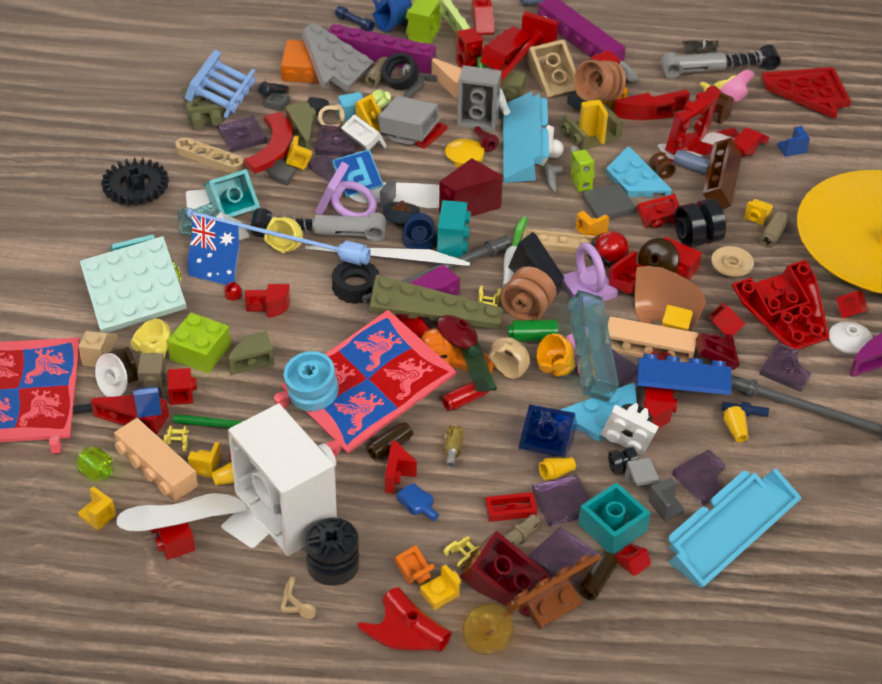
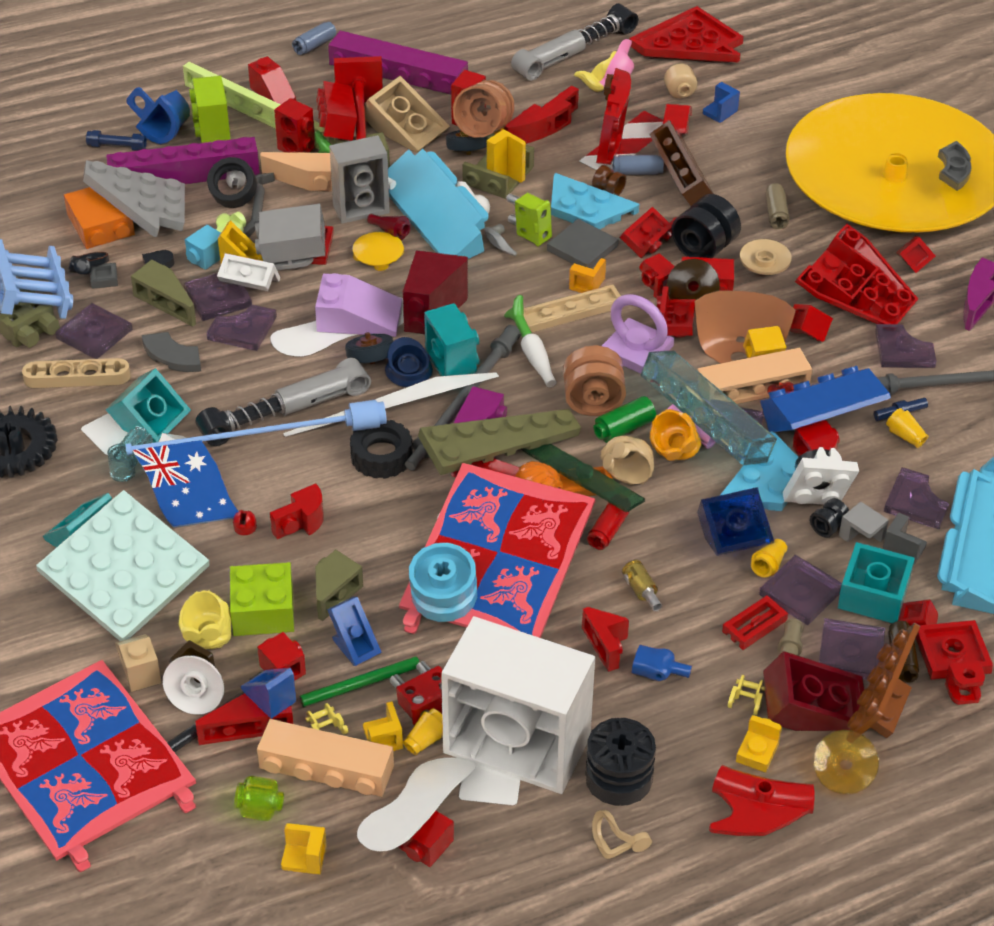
camera: 30 degrees left, 0 degrees up
dark tan brick [137,353,166,389] -> none
red tile [244,111,292,174] -> none
light yellow hair [264,217,303,253] -> none
yellow panel [286,136,312,170] -> none
lavender tile [315,162,377,217] -> none
tan piece [318,104,345,129] -> none
blue piece [332,149,384,198] -> none
dark tan piece [365,57,387,88] -> none
dark brown piece [367,422,413,461] -> none
dark grey tile [380,180,396,208] -> none
orange bracket [393,545,436,585] -> none
dark red dish [437,315,478,349] -> none
light yellow piece [478,286,502,306] -> none
black slope [508,232,565,295] -> none
red piece [587,231,629,267] -> none
clear smoke plate [682,40,719,52] -> none
dark red wing [695,333,740,370] -> none
yellow bracket [744,199,773,225] -> none
white dish [829,322,873,355] -> none
none -> lavender slope [315,273,402,337]
none -> blue slope [327,596,382,666]
none -> red brick [639,253,675,299]
none -> tan head [664,63,697,98]
none -> red plate [916,620,993,705]

